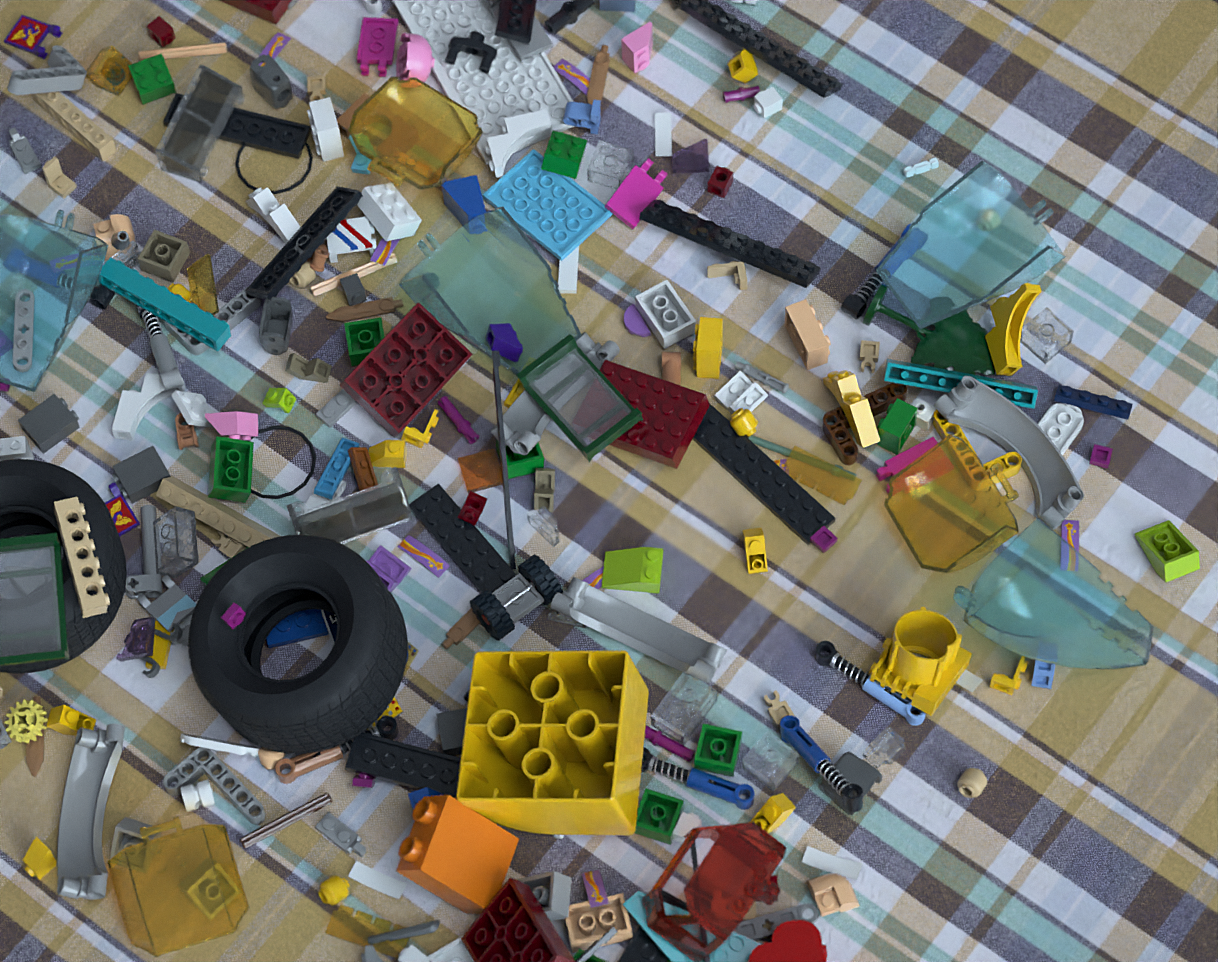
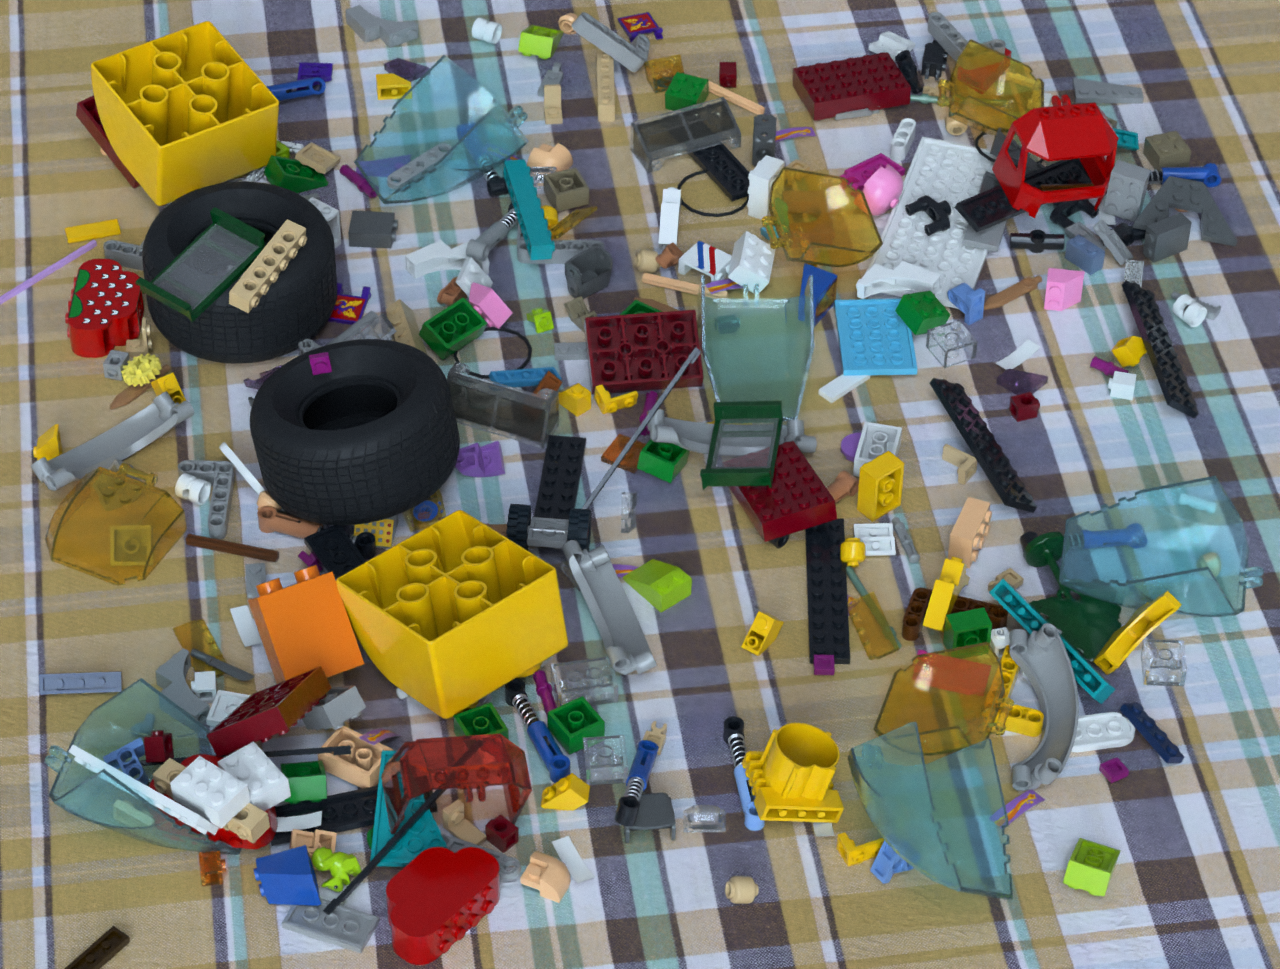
camera: 40 degrees right, 20 degrees down
dark grey cone [111,231,130,250] -> none
dark grey brick [112,446,171,504] -> none
black plate [246,186,363,301] -> none
yellow head [318,875,350,905] -> none
dark grey brick [340,273,367,306] -> none
medium lavender sticker [397,535,450,578] -> none
dark red brick [458,491,487,525] -> none
dark purple slope [485,323,523,362] -> none
dark tan slope [534,468,555,512] -> none
medium lavender sticker [553,58,590,96] -> none
dark pink tile [604,158,668,230] -> none

